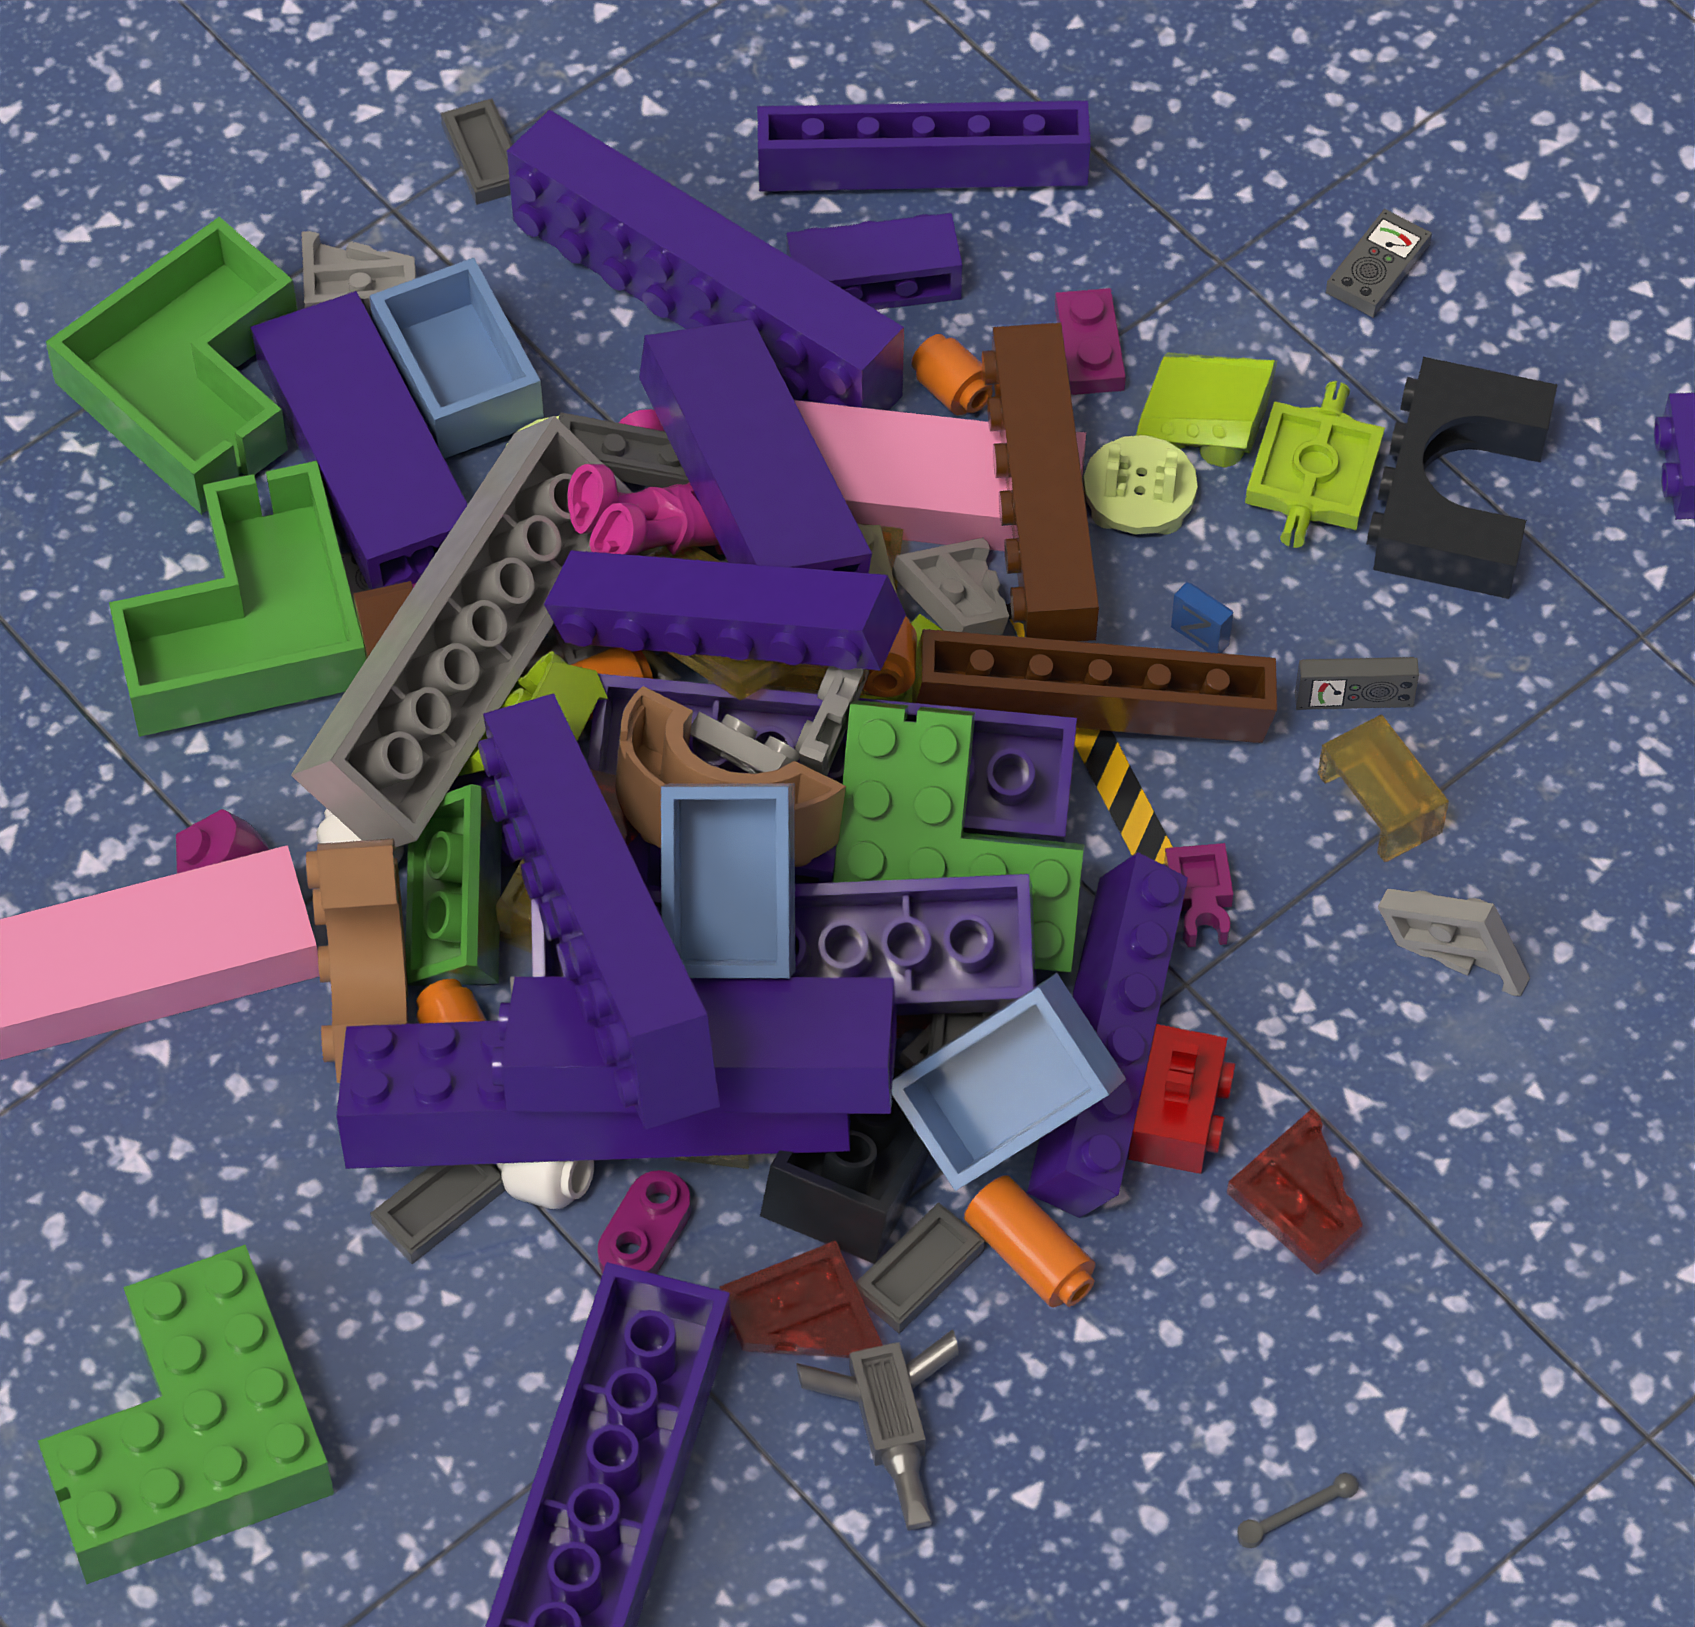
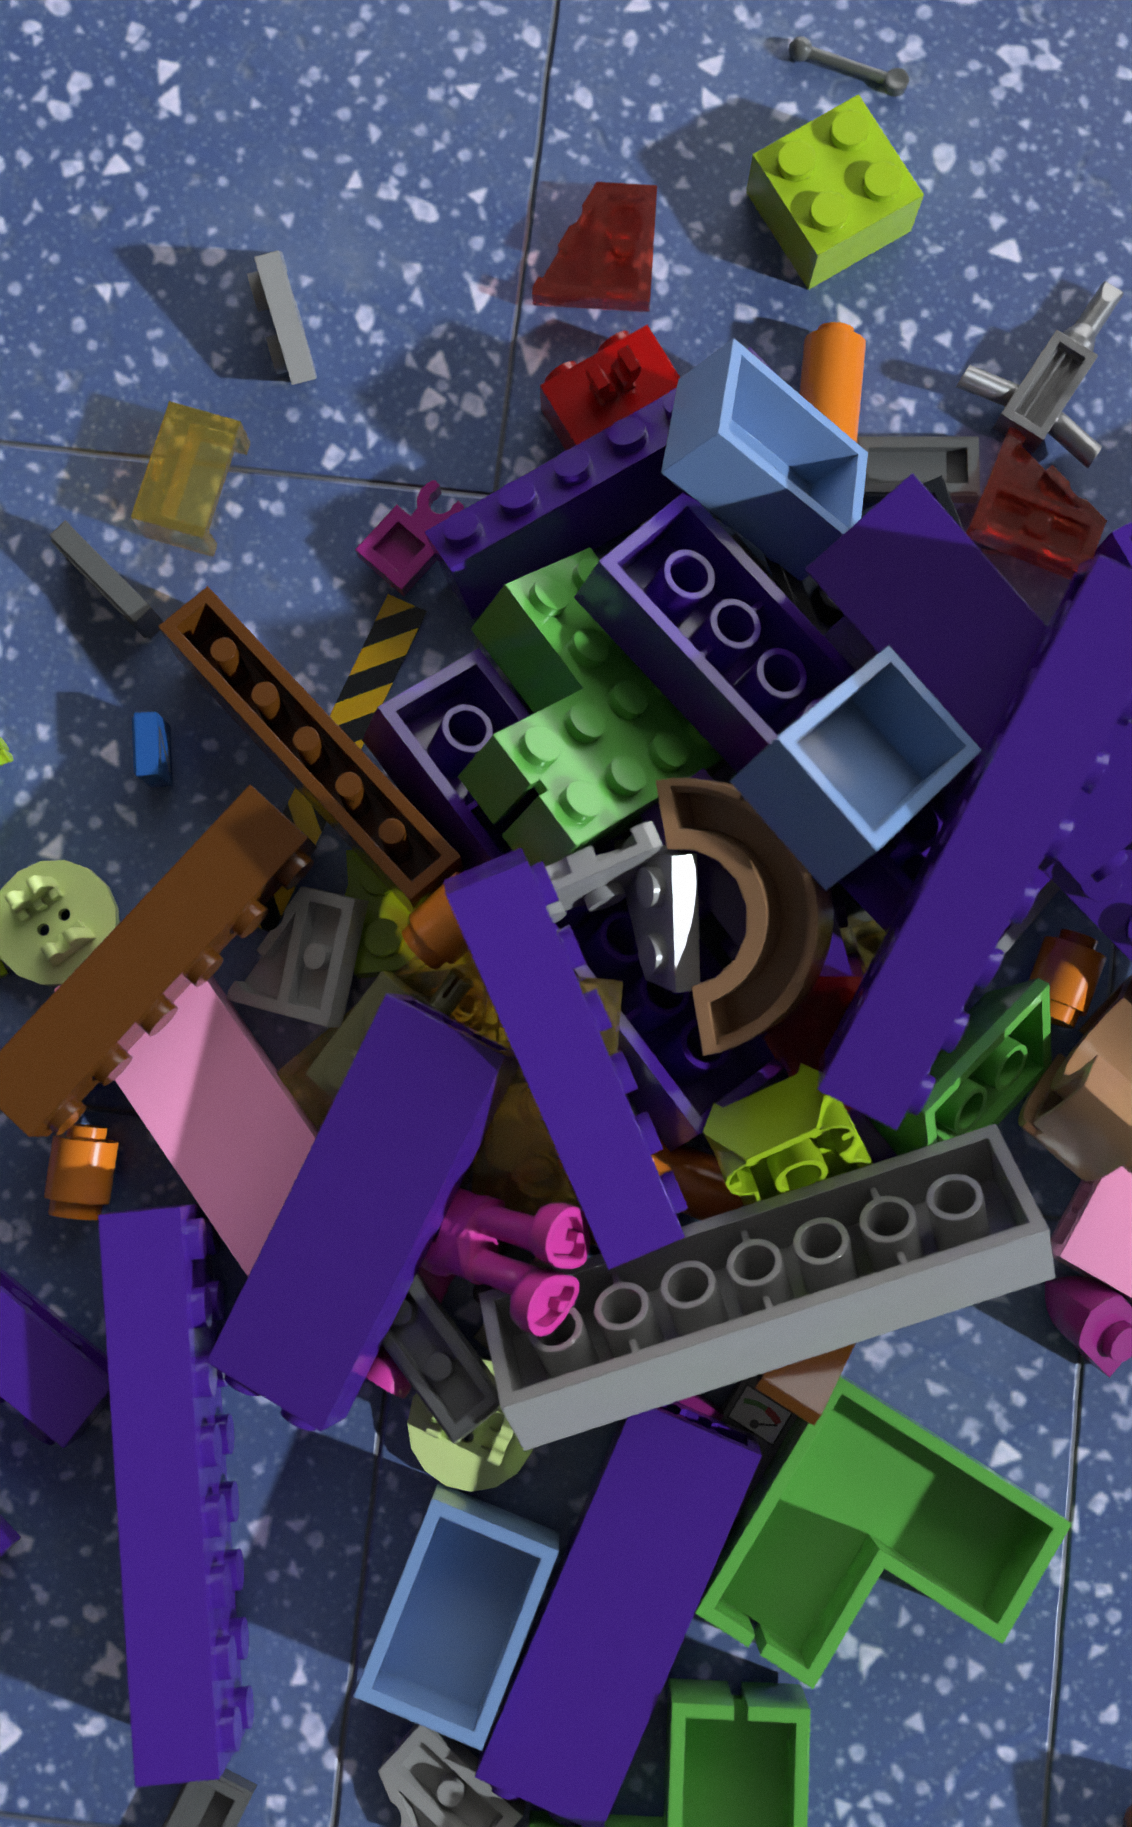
camera: 130 degrees left, 25 degrees up
none -> lime brick [746,94,924,290]

